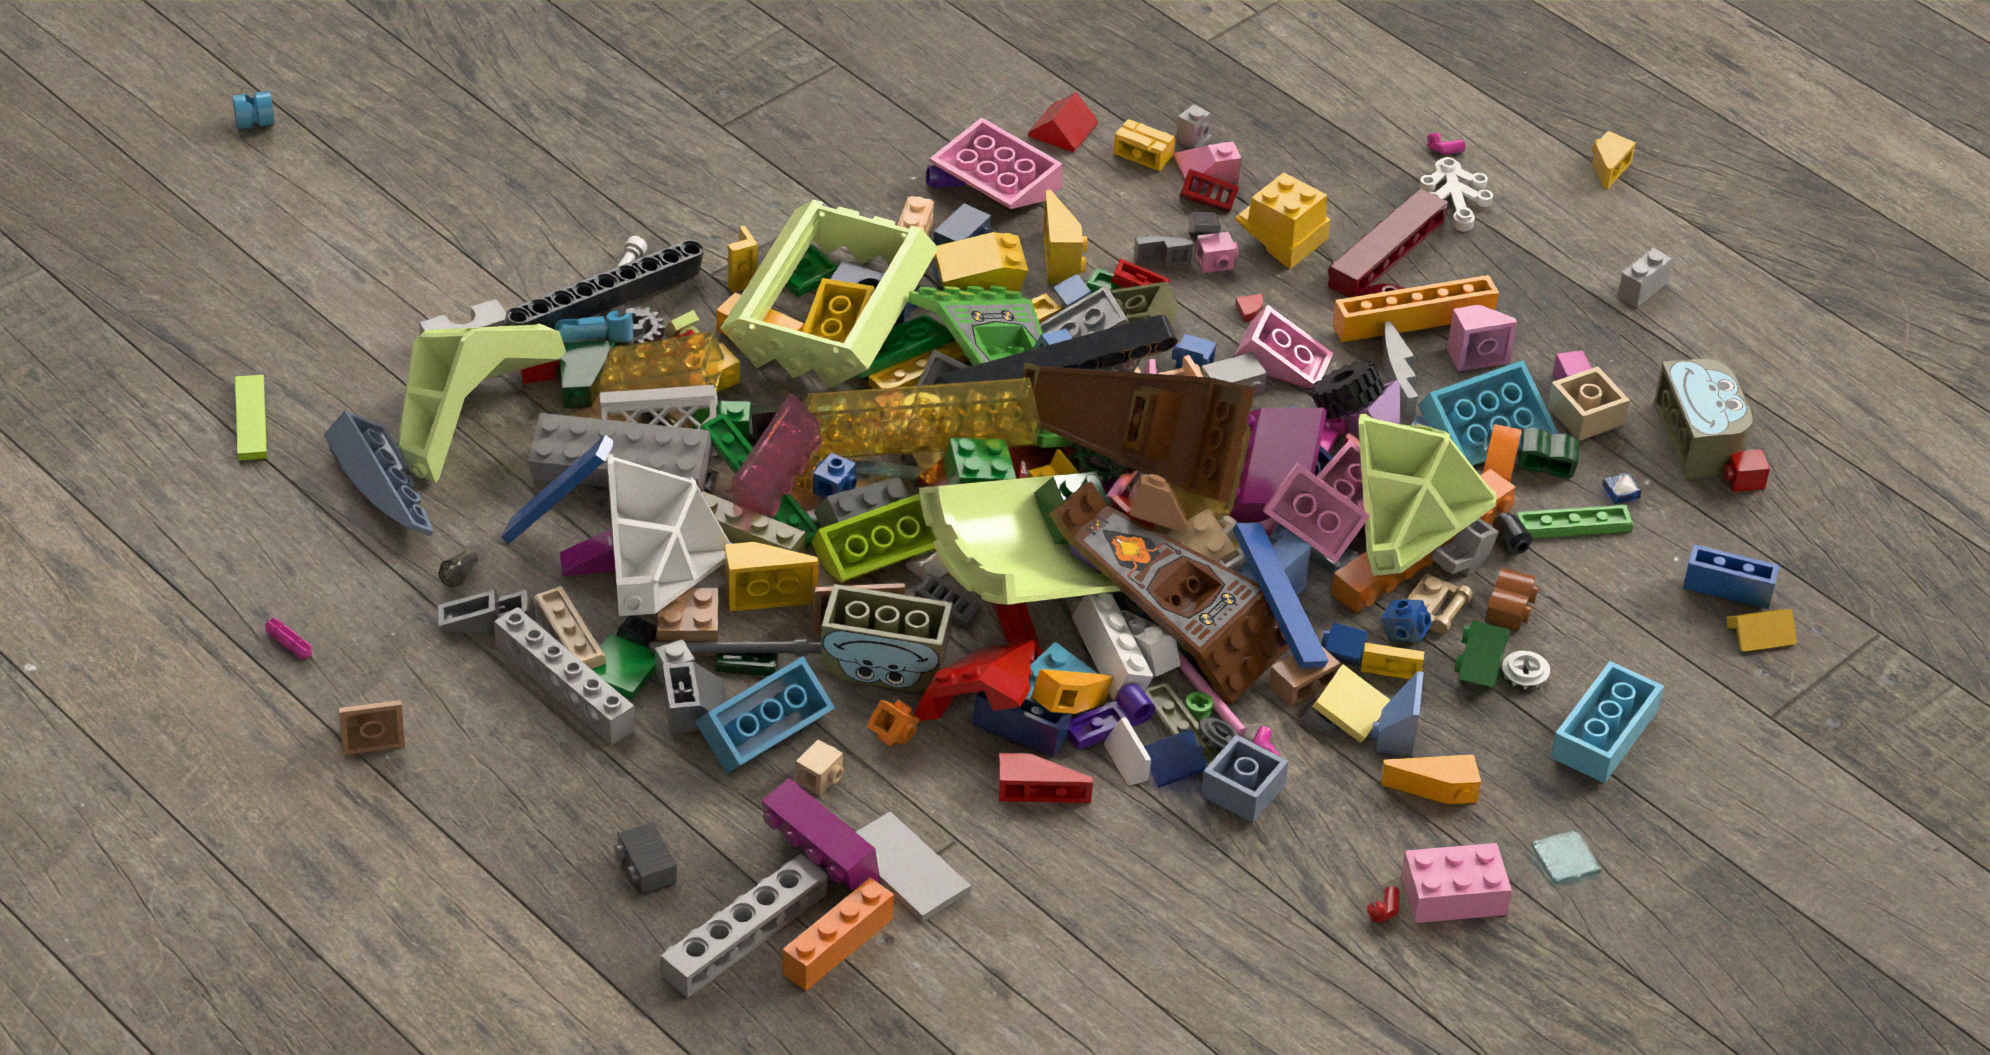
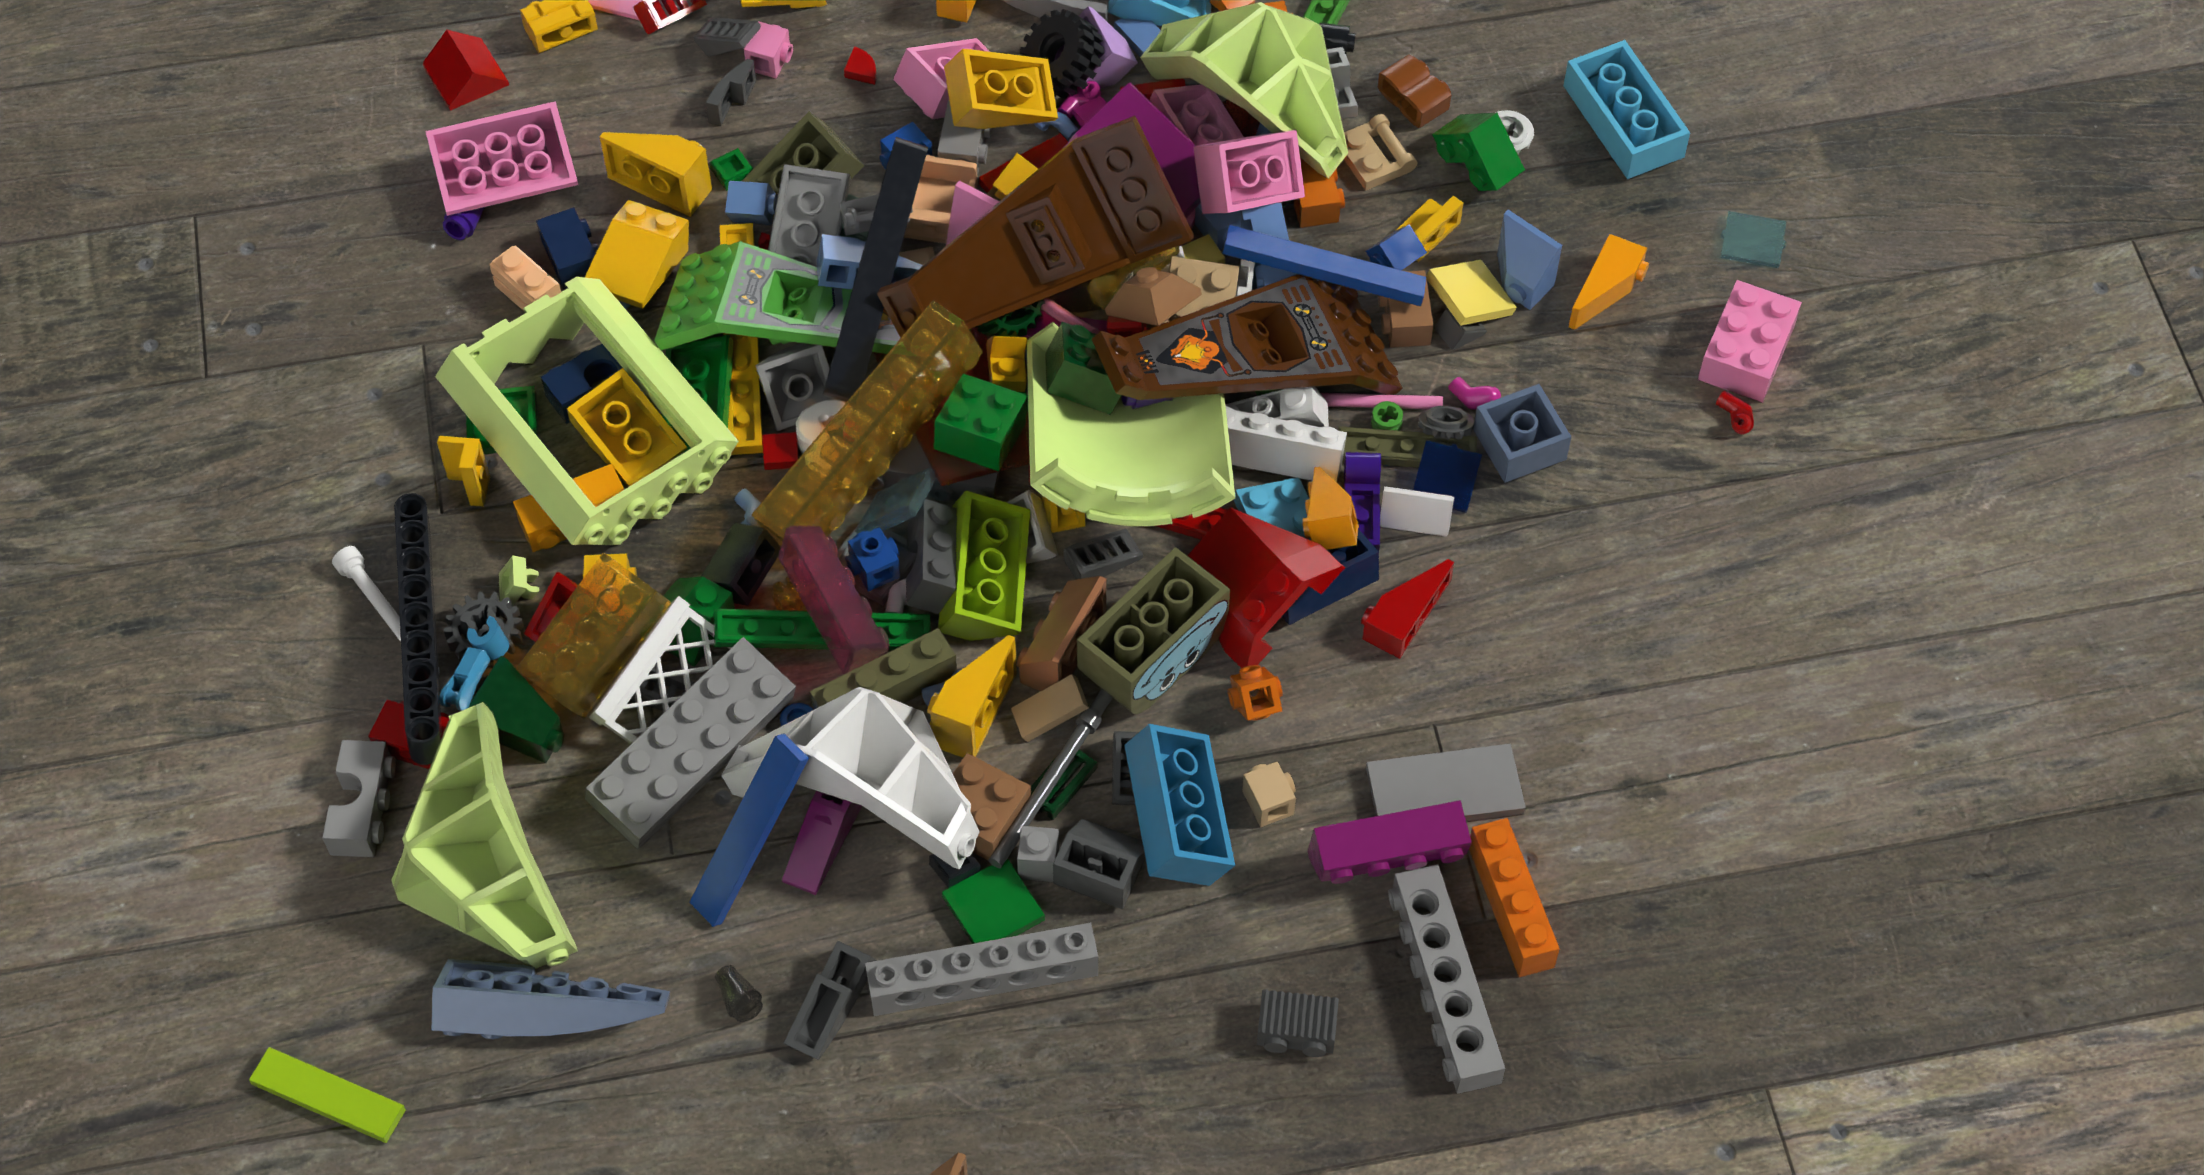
camera: 55 degrees left, 15 degrees up
tan tile [534,586,606,669] -> none
red tile [1110,258,1170,288] -> none
blue brick [1381,599,1432,642] -> none
none -> yellow slope [944,49,1058,129]
none -> tan tile [1011,674,1089,742]

